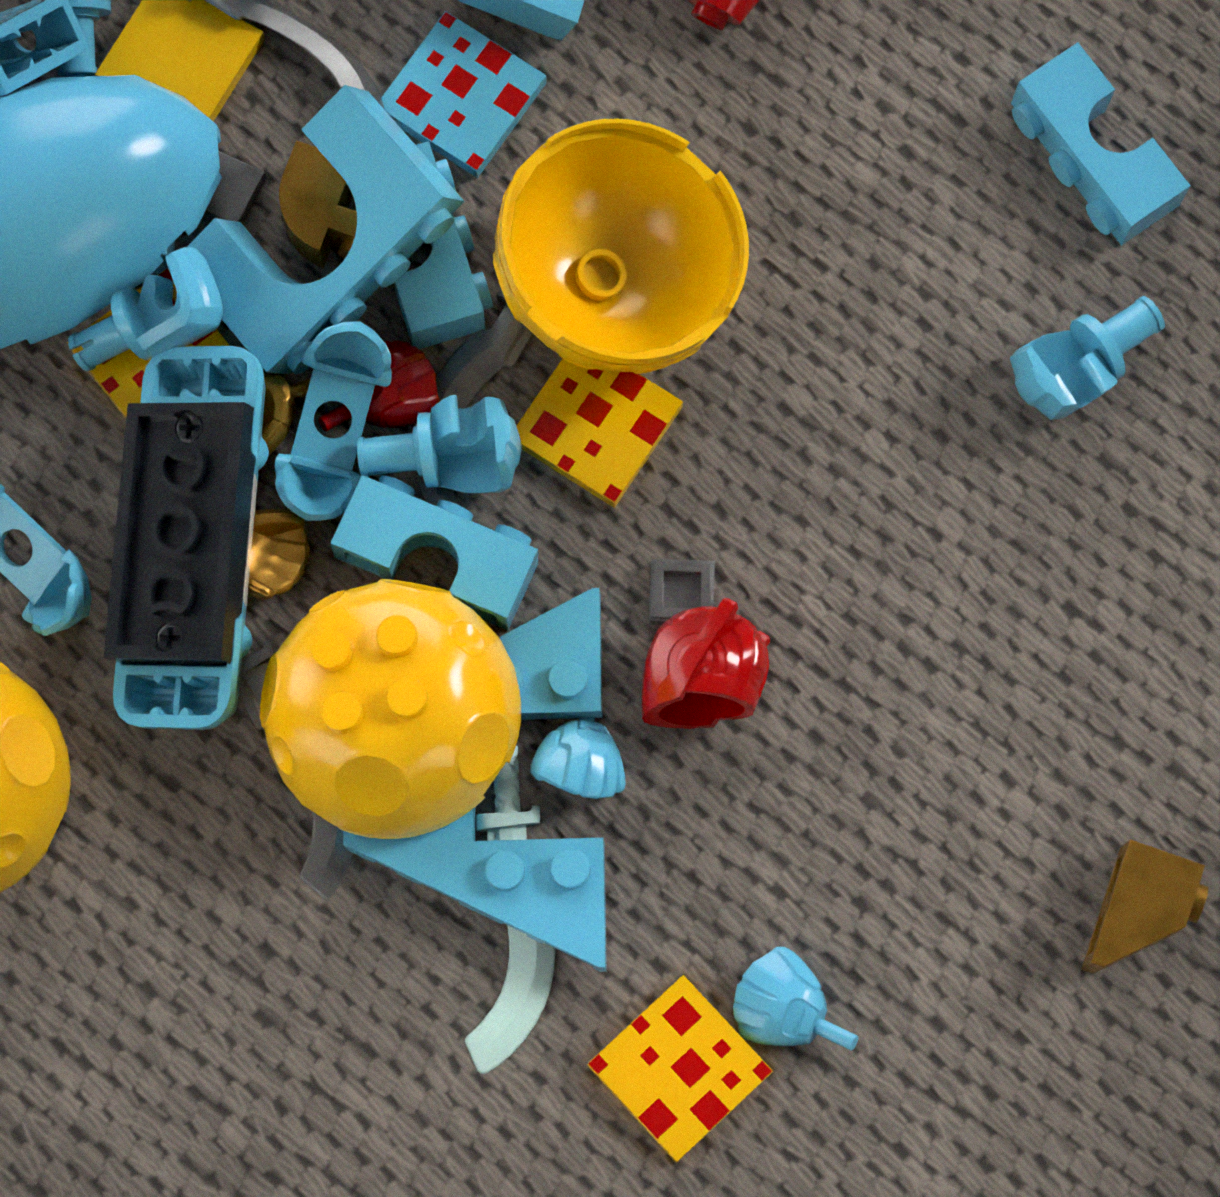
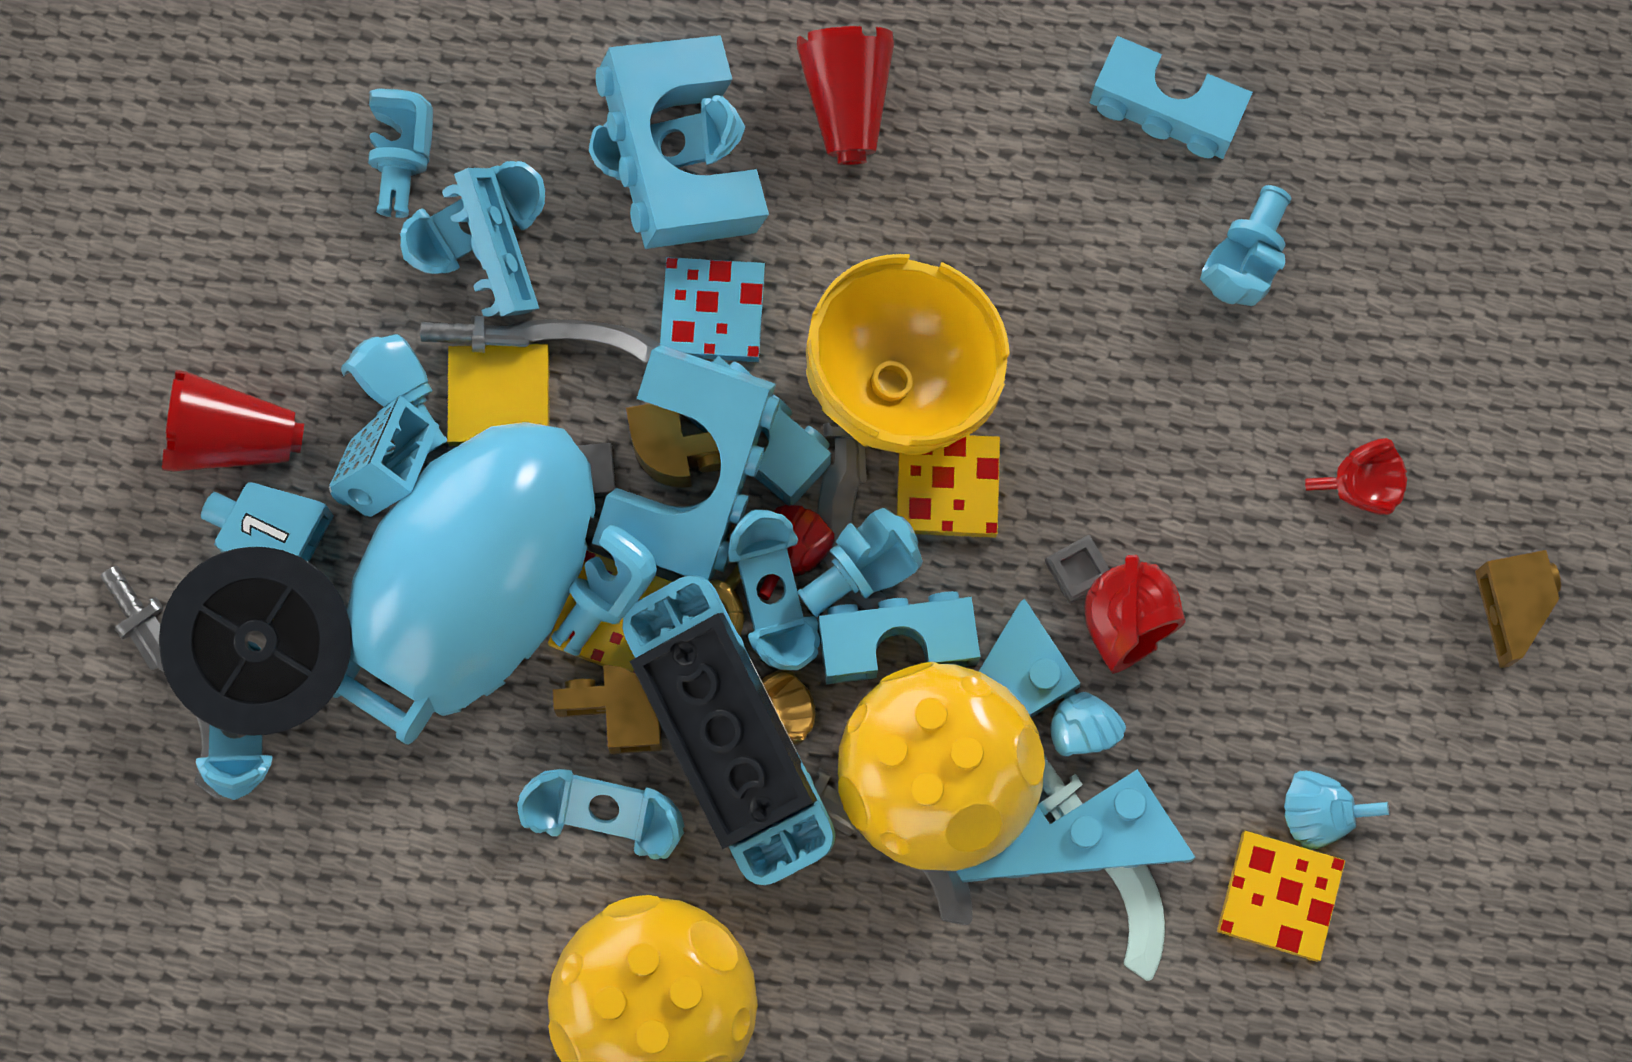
camera: 30 degrees left, 0 degrees up
none -> pearl gold brick [553,665,662,754]
none -> red piece [1305,438,1407,515]

